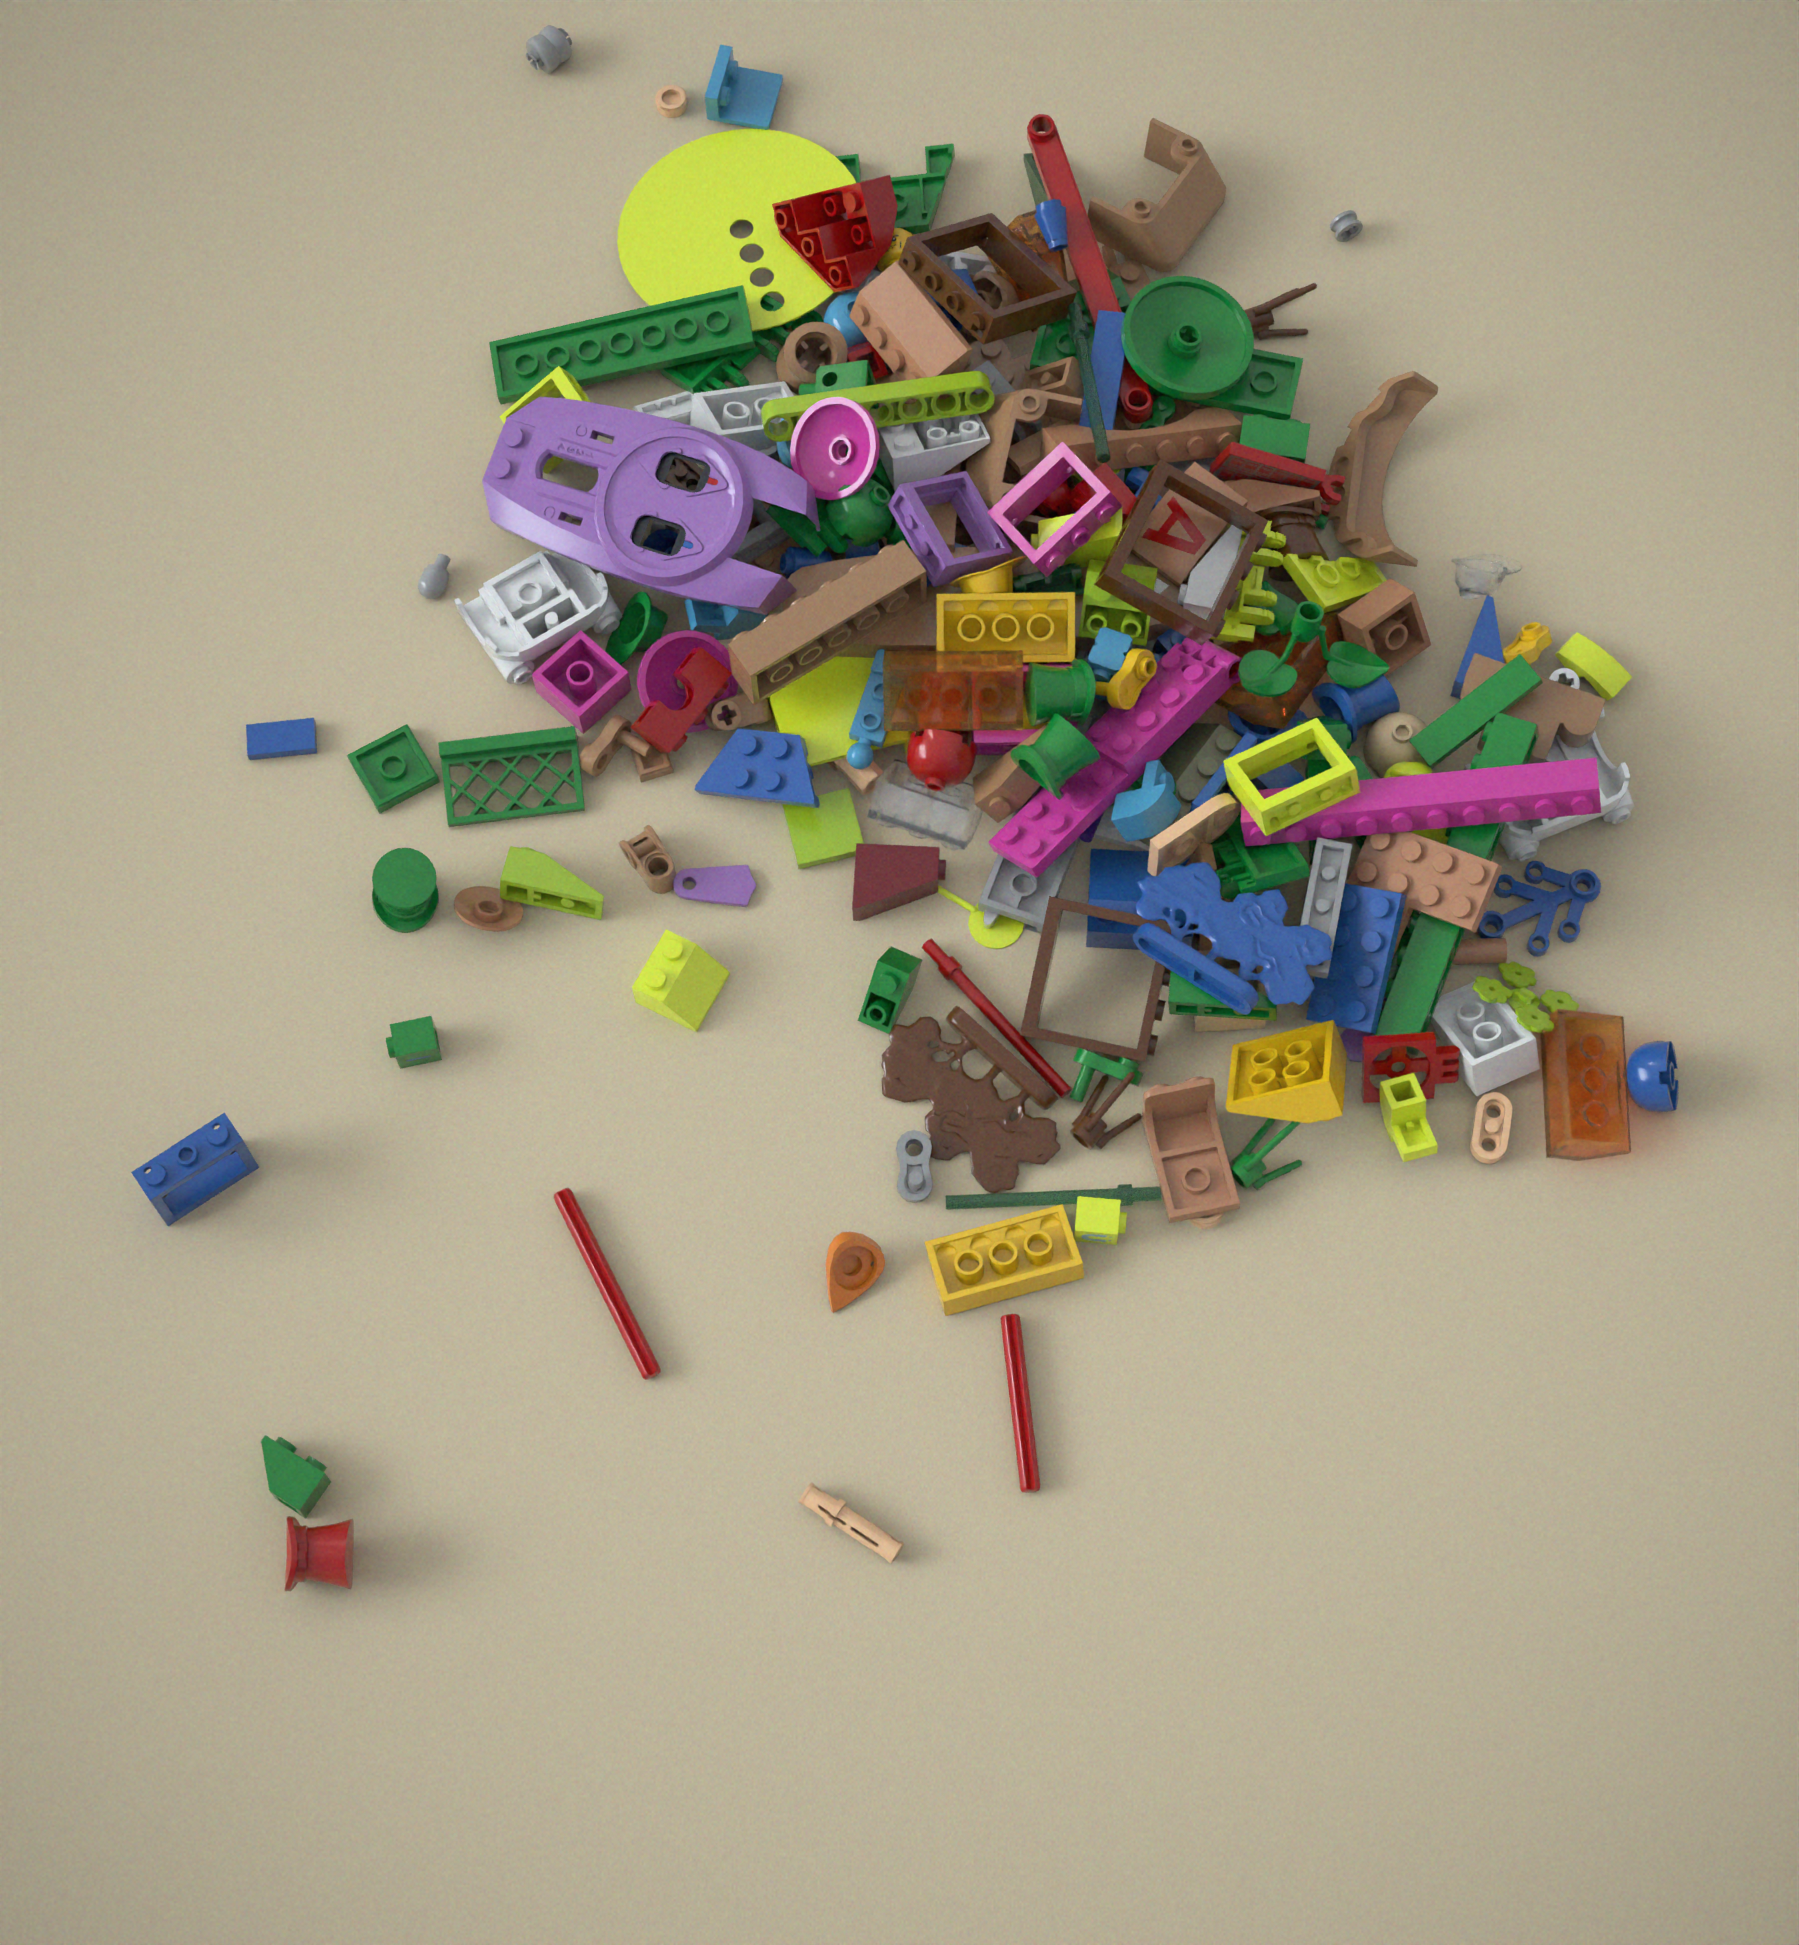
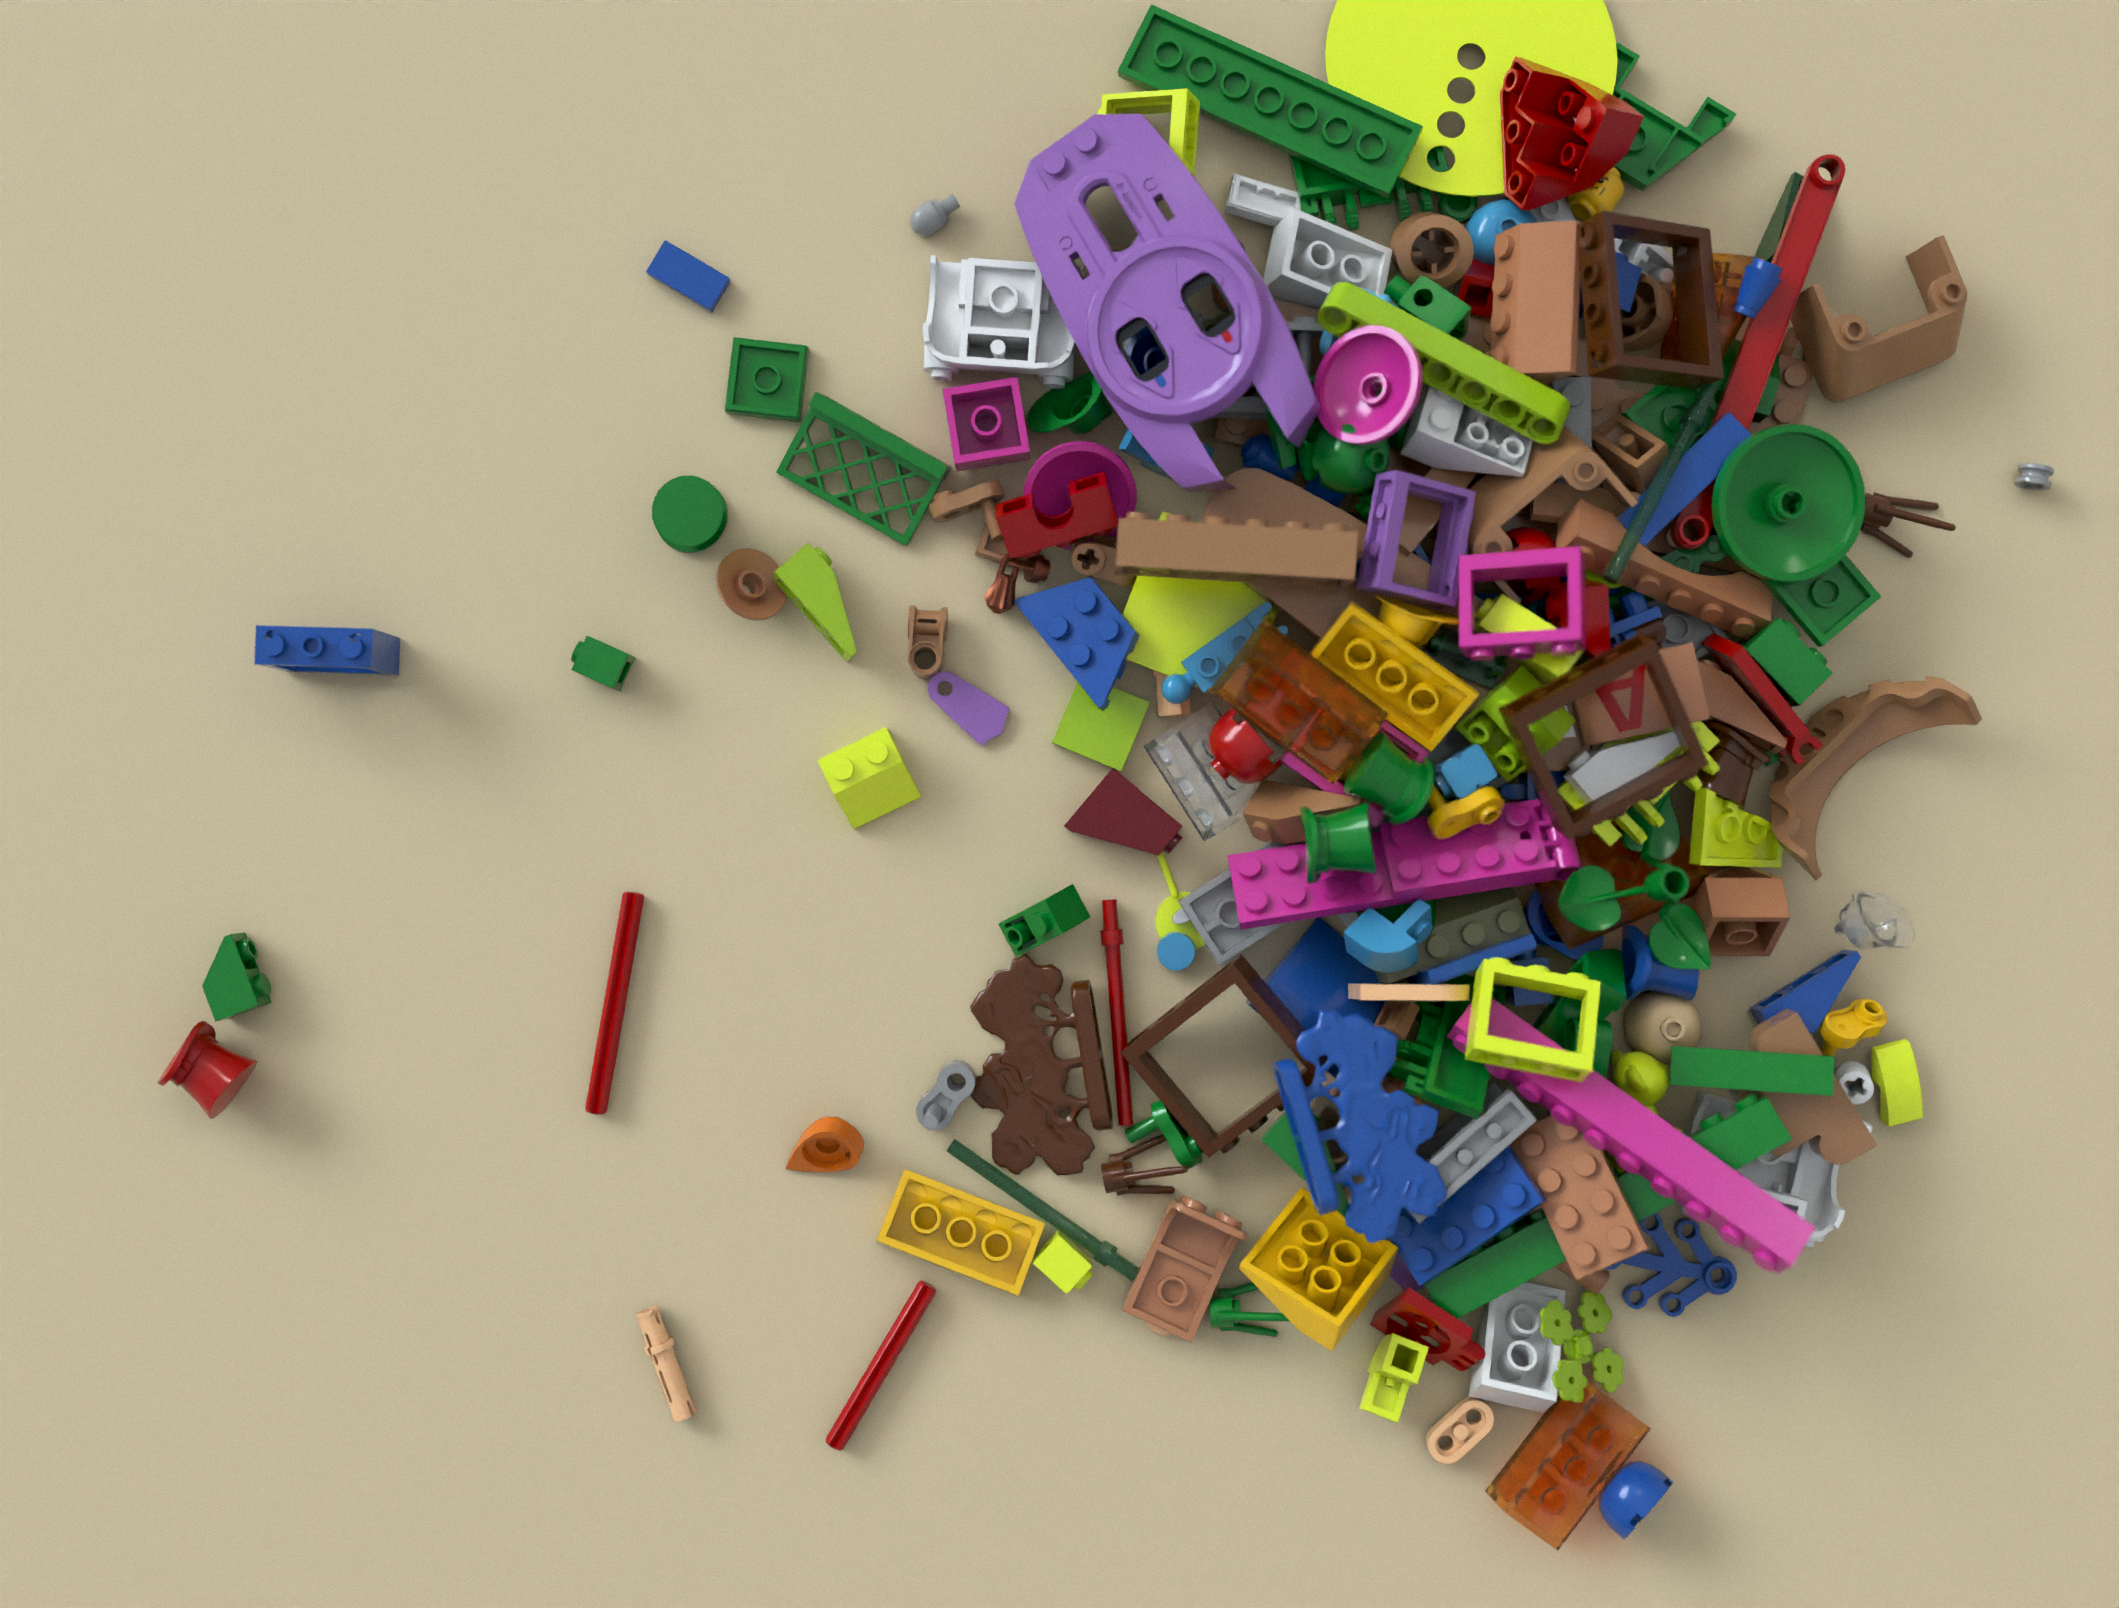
camera: 30 degrees right, 20 degrees up
none -> copper piece [984,553,1050,614]
none -> dark azure tile [1157,932,1195,971]

